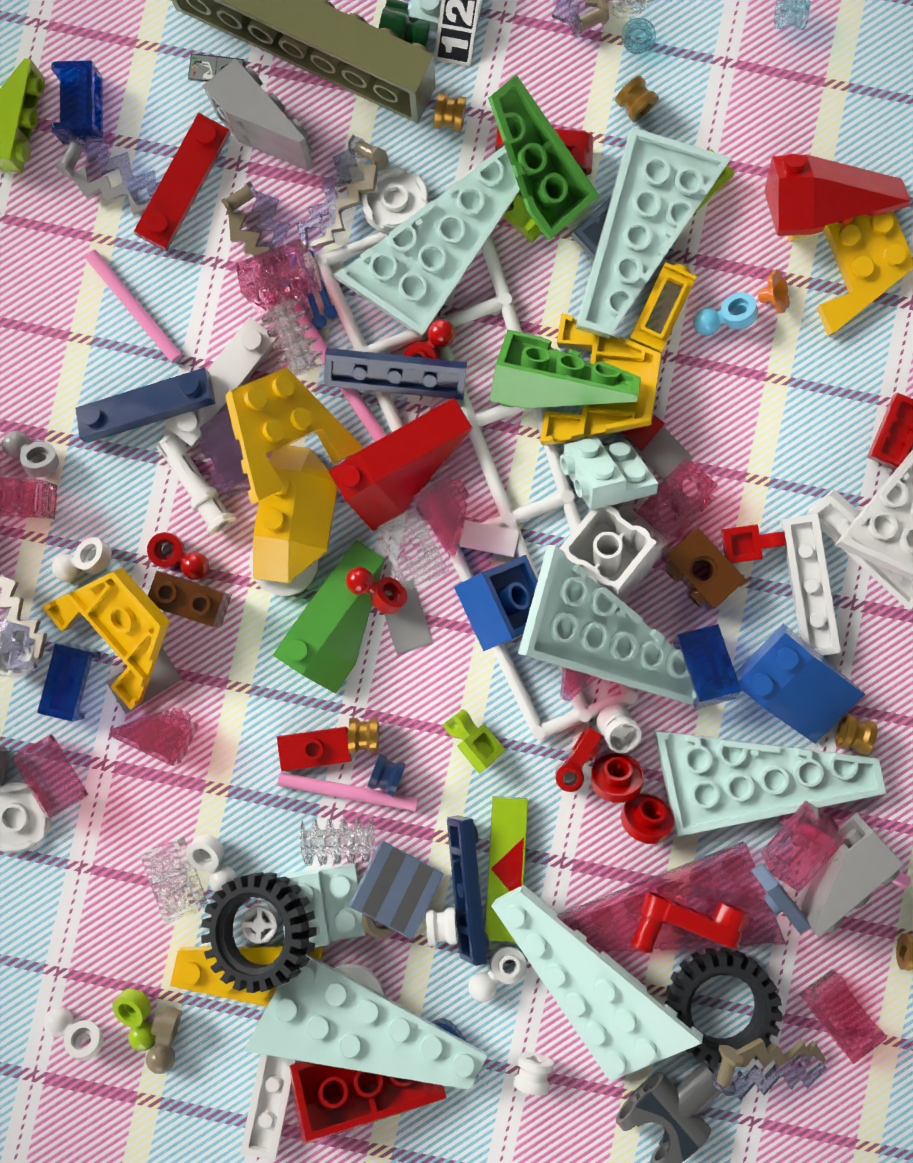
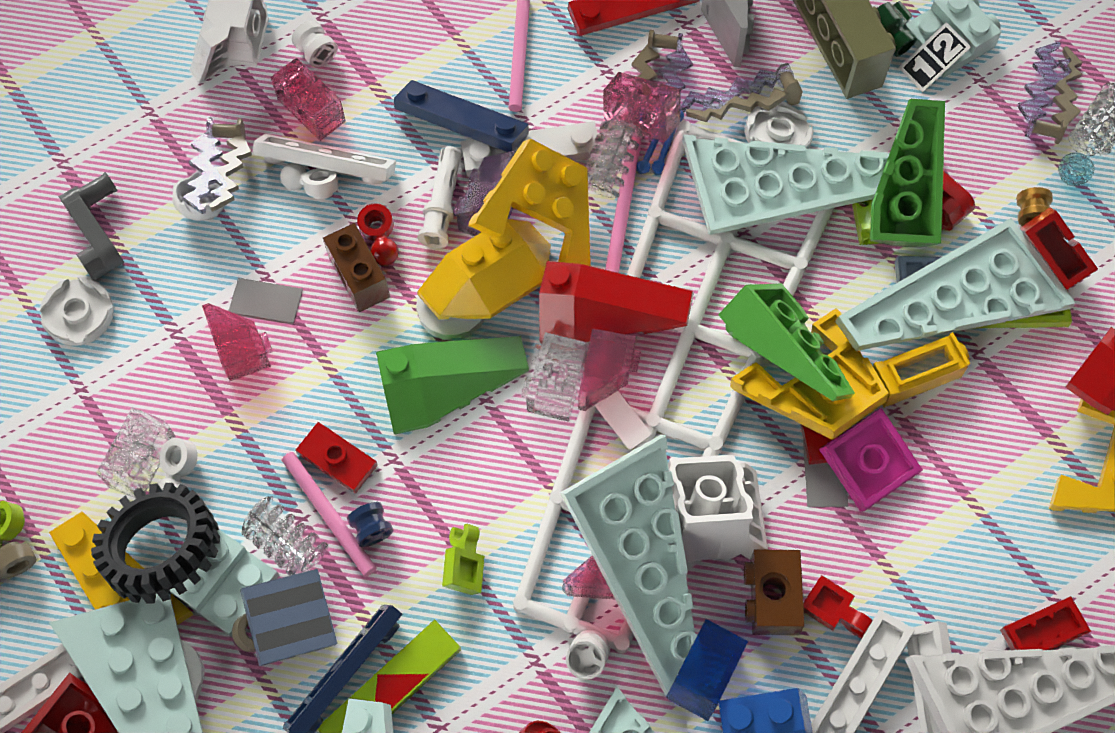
camera: 40 degrees right, 20 degrees down
light grey plate [2,431,59,477] -> none
clear pink panel [12,734,89,821] -> none
clear blue panel [37,643,102,722] -> none
yellow wing [42,567,170,710] -> none
white wheel [241,901,281,944] -> none
plate [324,348,467,400] -> none
red plate [346,567,408,614] -> none
pearl gold wheel [348,718,379,753] -> none
light grey sticker [384,580,433,654] -> none
red plate [404,319,456,360] -> none
white wheel [426,908,457,946] -> none
pearl gold wheel [433,92,467,133] -> none
blue slope [454,555,538,652] -> none
red plate [555,725,603,792] -> none
light aqua plate [560,437,658,510] -> none
red plate [591,753,644,803] -> none
clear pink brick [635,457,718,539] -> none
medium azure plate [693,292,758,336] -> none
orange plant [758,269,790,314] -> none
none -> white plate [253,134,396,184]
none -> dark pink tile [819,408,923,512]
none -> red piece [1020,207,1098,290]

